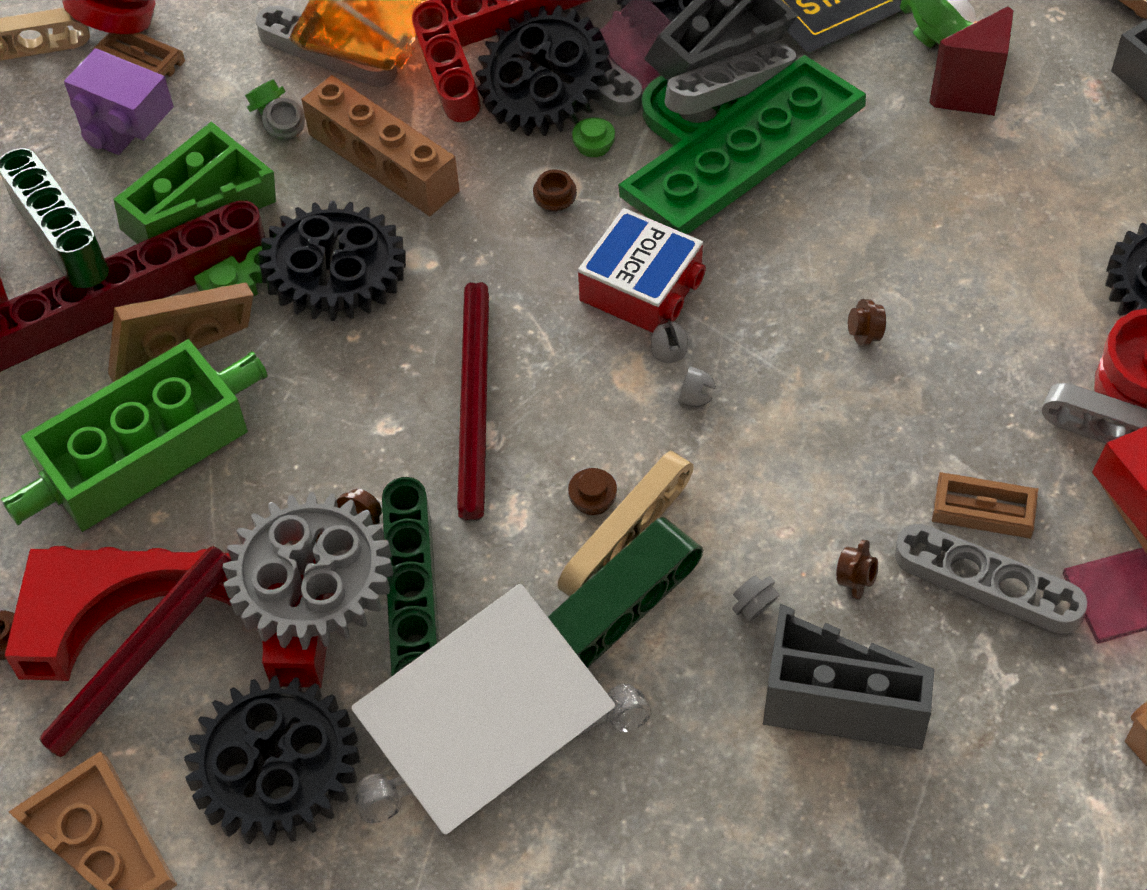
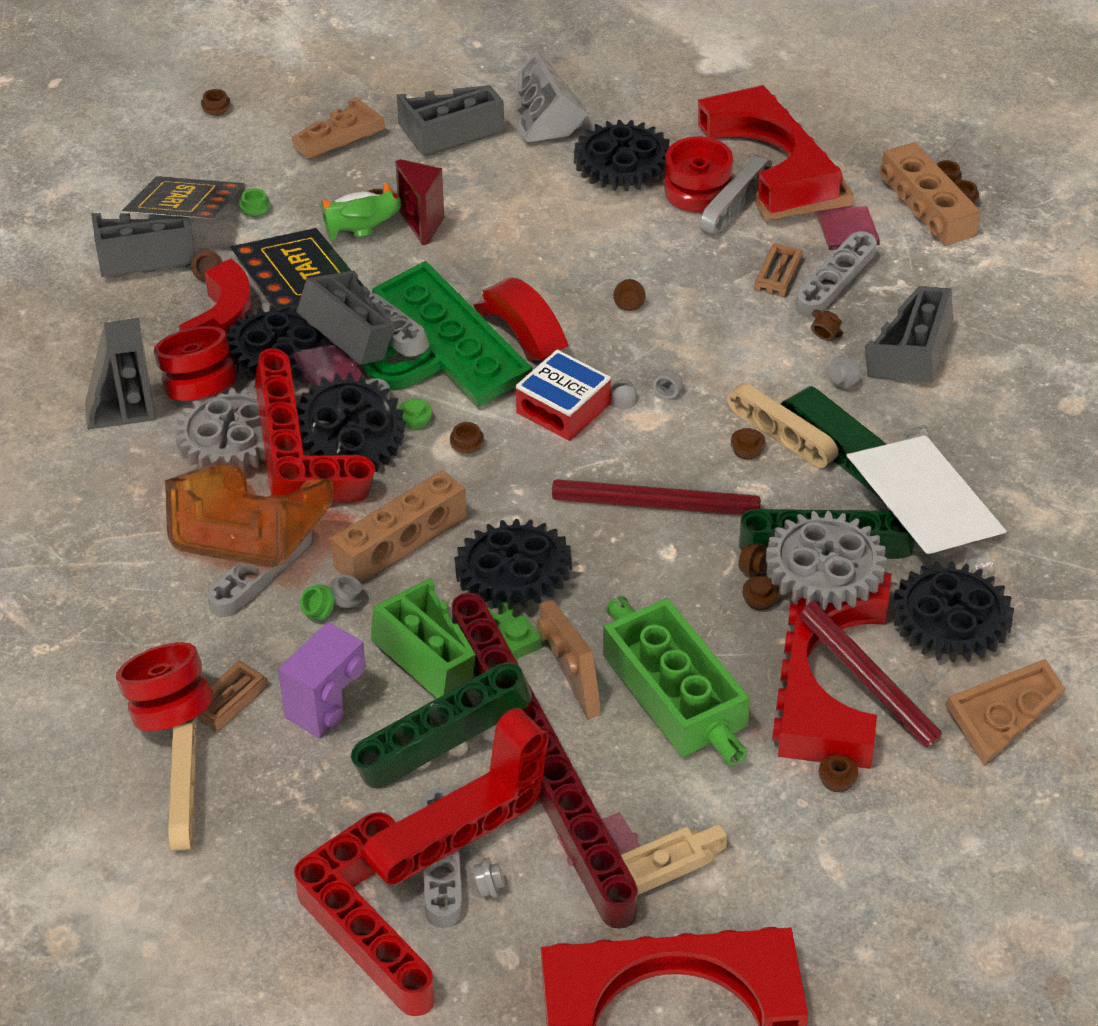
camera: 85 degrees left, 10 degrees down
none -> red arch [473,277,569,361]

